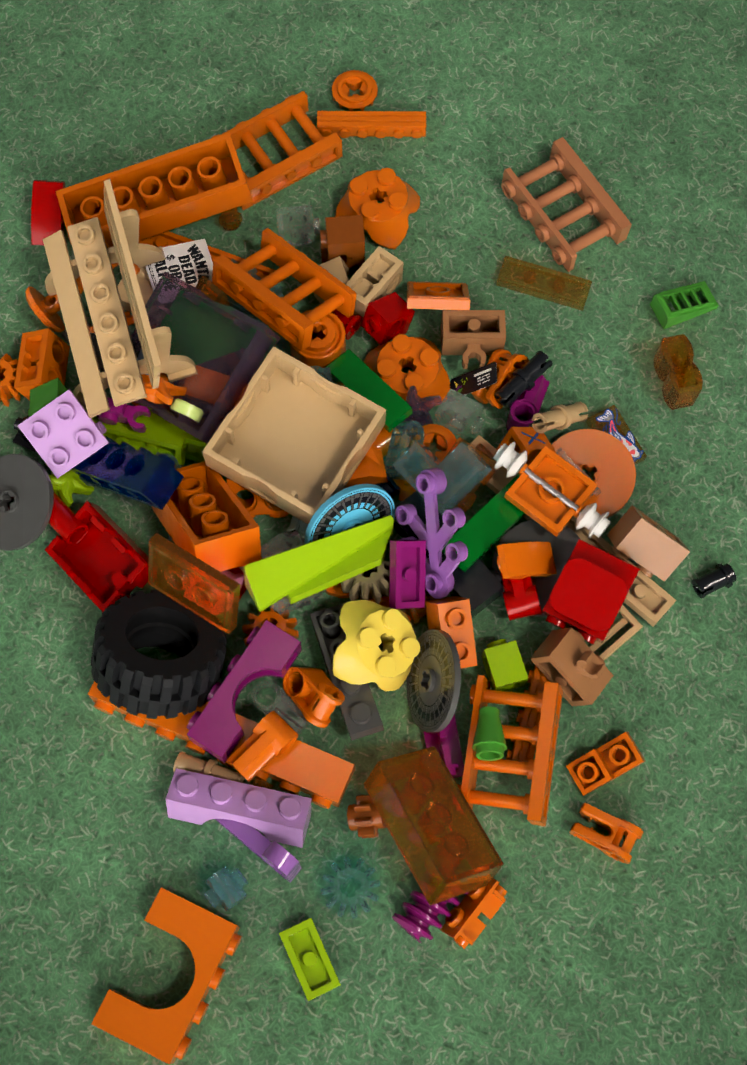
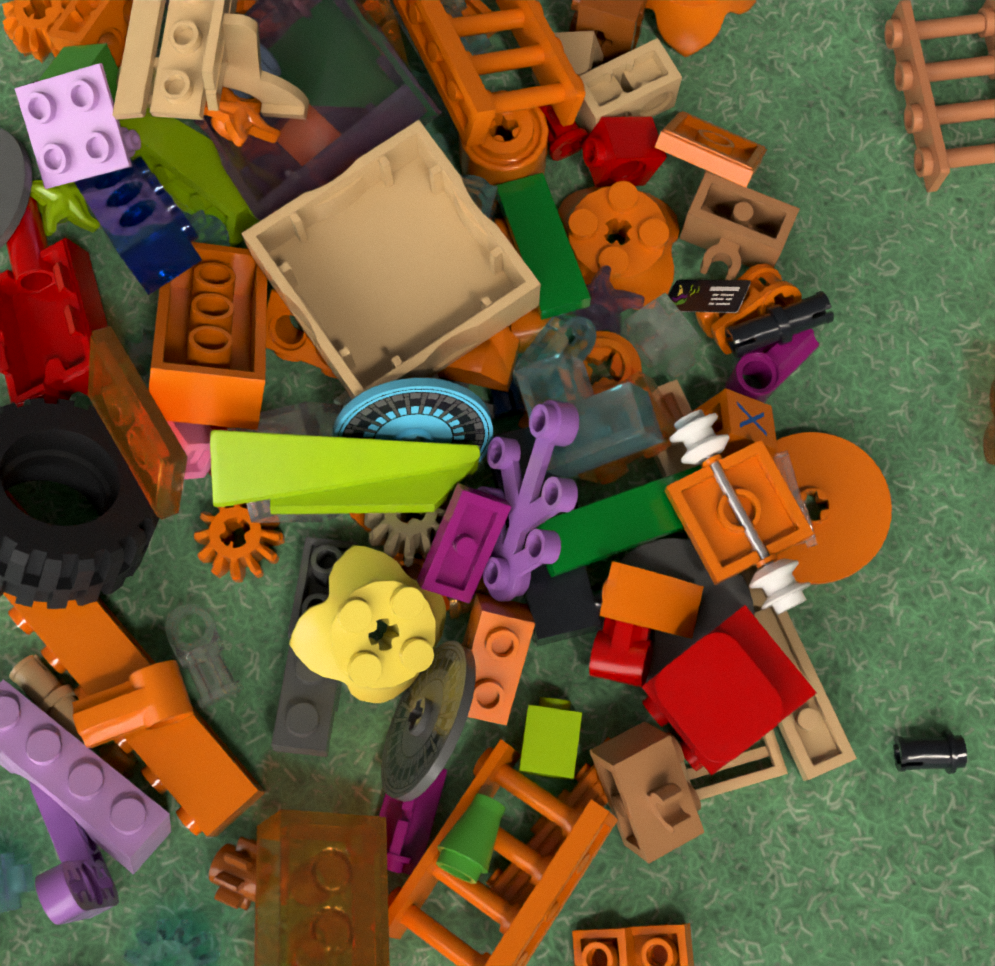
camera: 25 degrees right, 5 degrees up
magenta plate [97,397,151,433] -> none
yellowish green tile [170,398,204,423] -> none
magenta arch [187,620,302,763] -> none
orange piece [282,667,345,728] -> none
clear orange tile [496,256,592,311] -> none
tan pin [532,402,588,434] -> none
tile [586,405,647,465] -> none
brick [607,505,690,582] -> none

